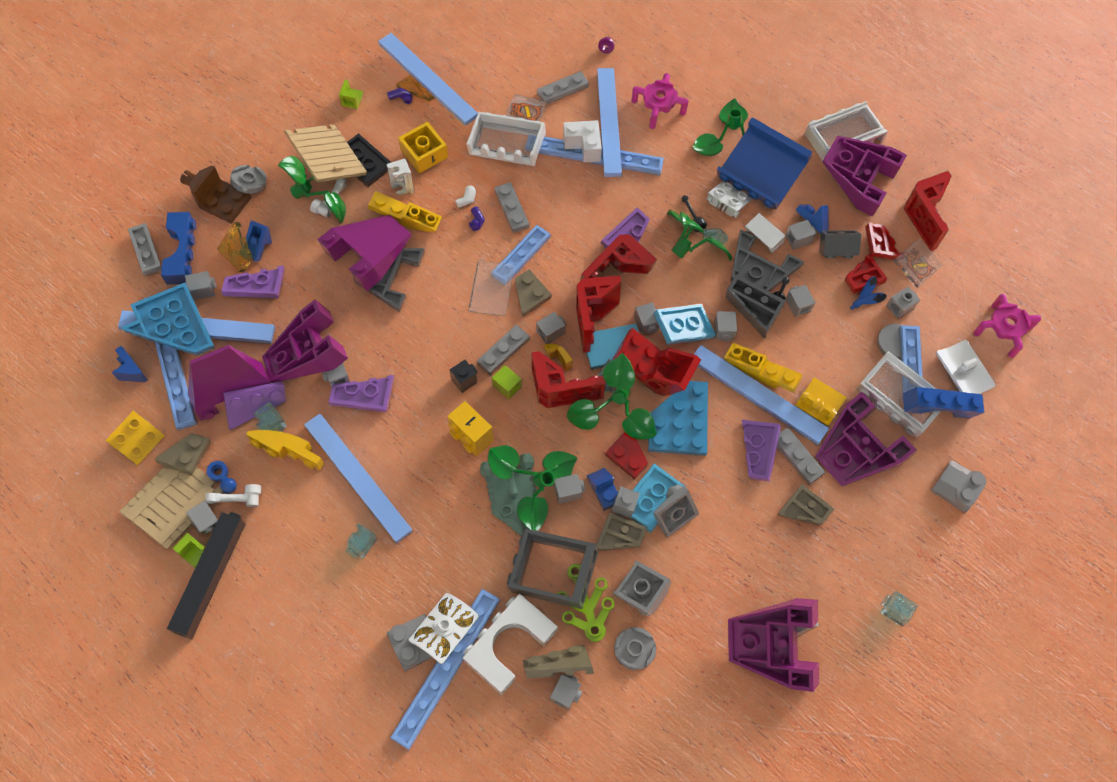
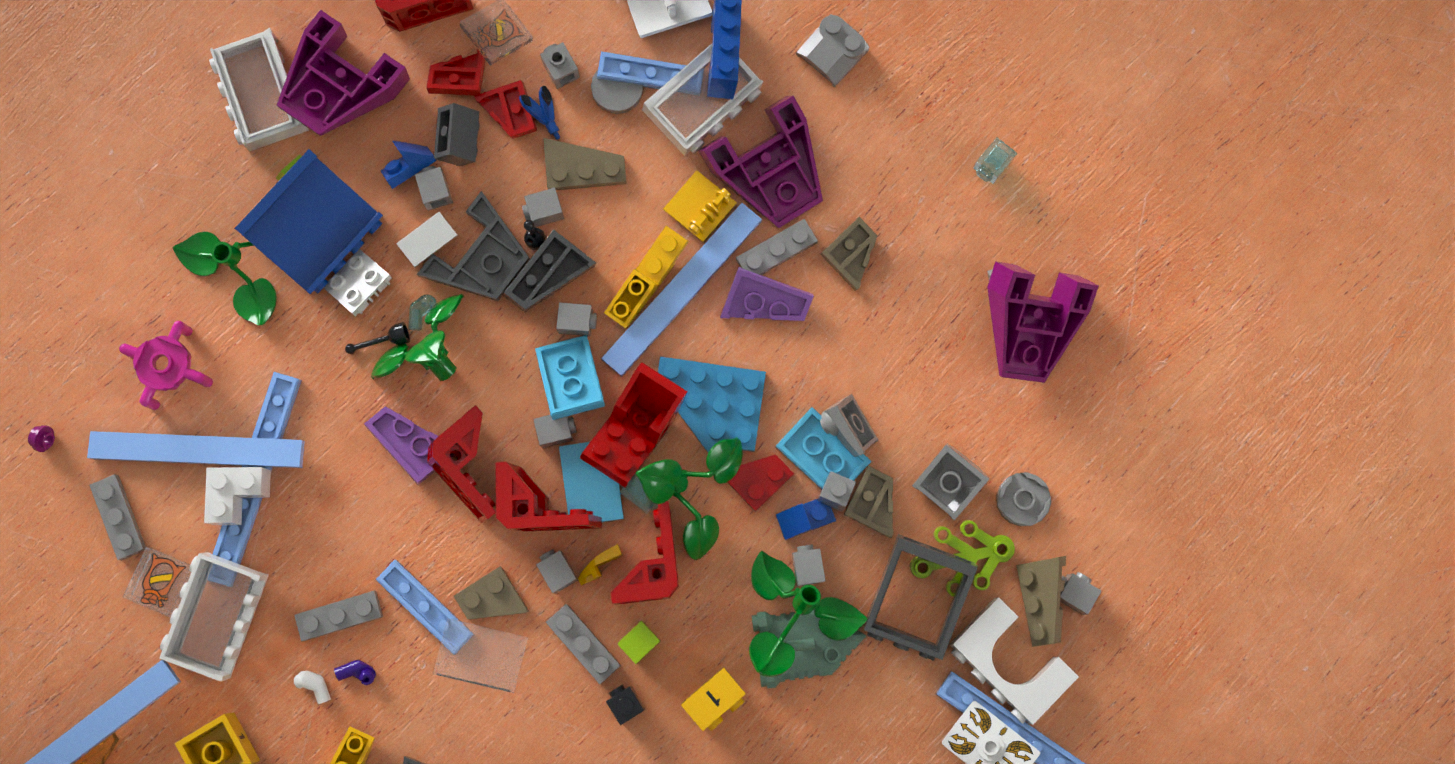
camera: 85 degrees left, 15 degrees up
none -> dark tan wing [543,138,627,190]

